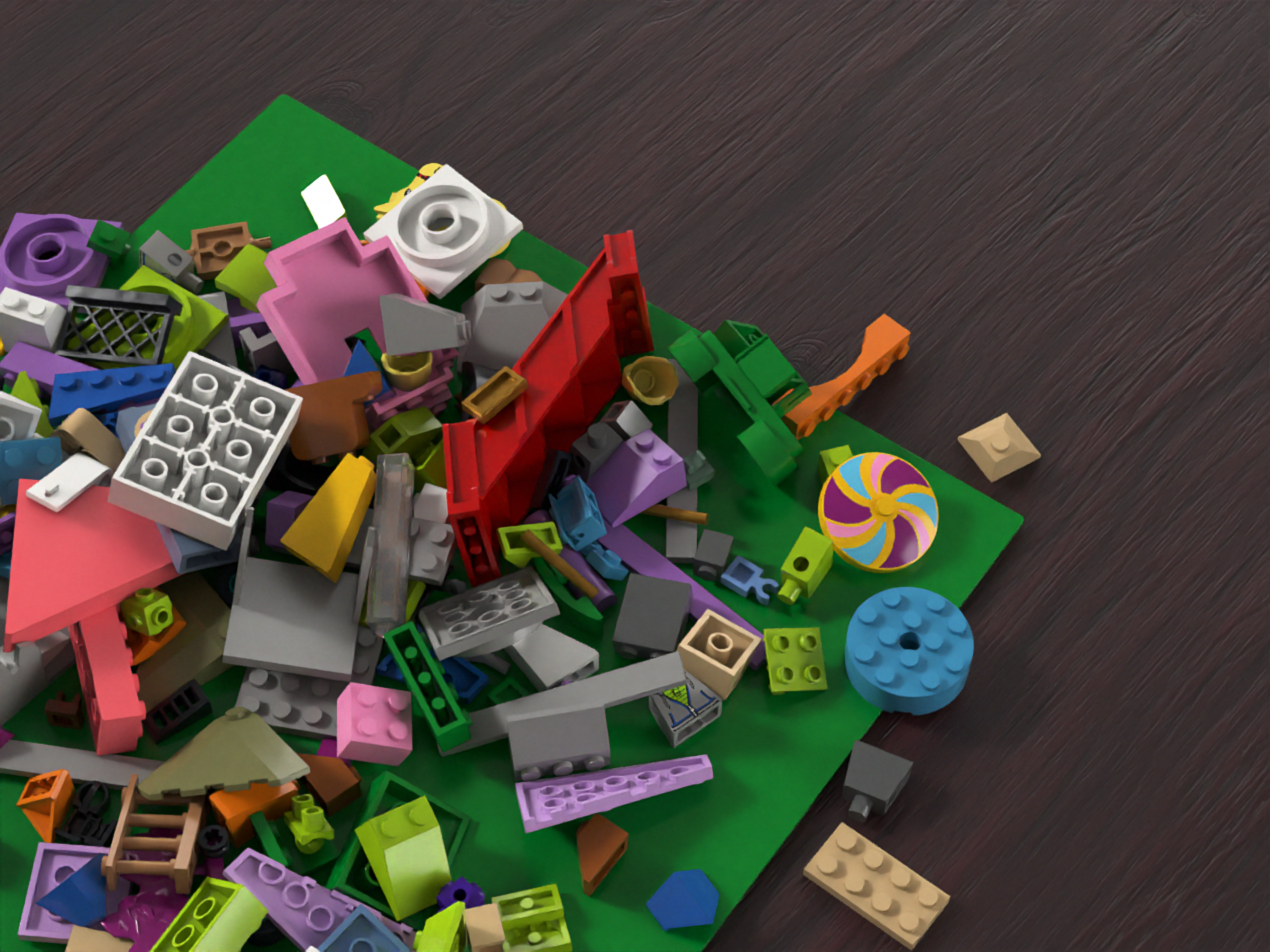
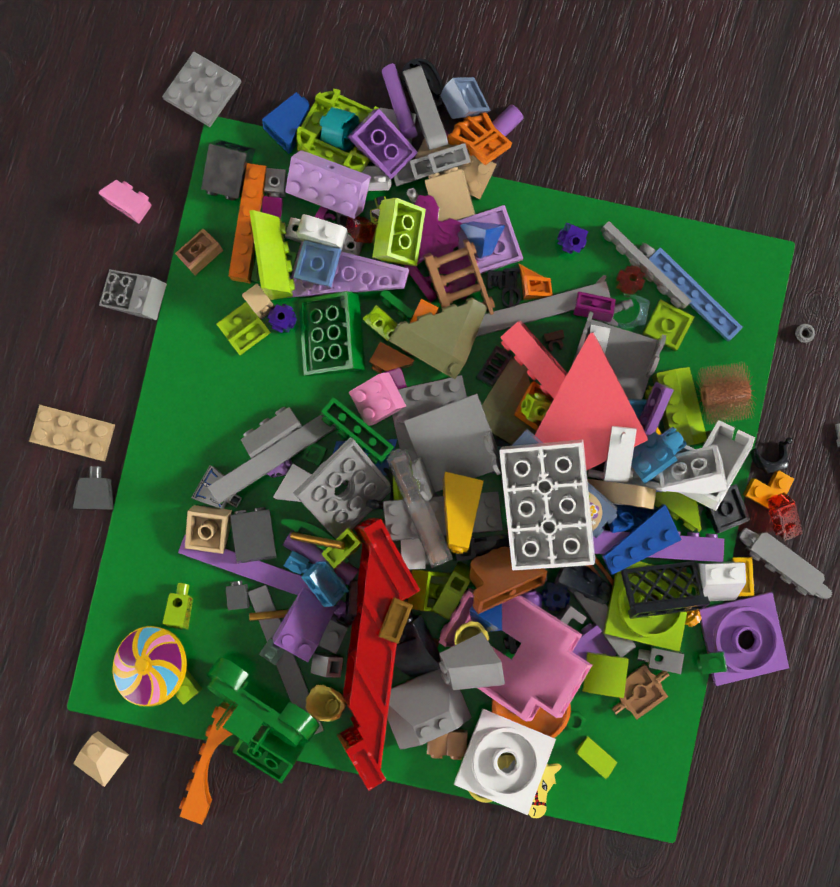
camera: 150 degrees right, 30 degrees up
black bush [198,825,230,859] -> none
medium lavender slope [265,491,314,551] -> none
lime slope [355,795,452,921] -> none
lavender wing [515,754,713,833] -> none
dark orange slope [576,813,628,897] -> none
blue slope [646,869,720,931] -> none
medium blue plate [720,555,779,605] -> none
lime hinge [762,627,828,695] -> none
dark azure brick [844,587,974,716] -> none

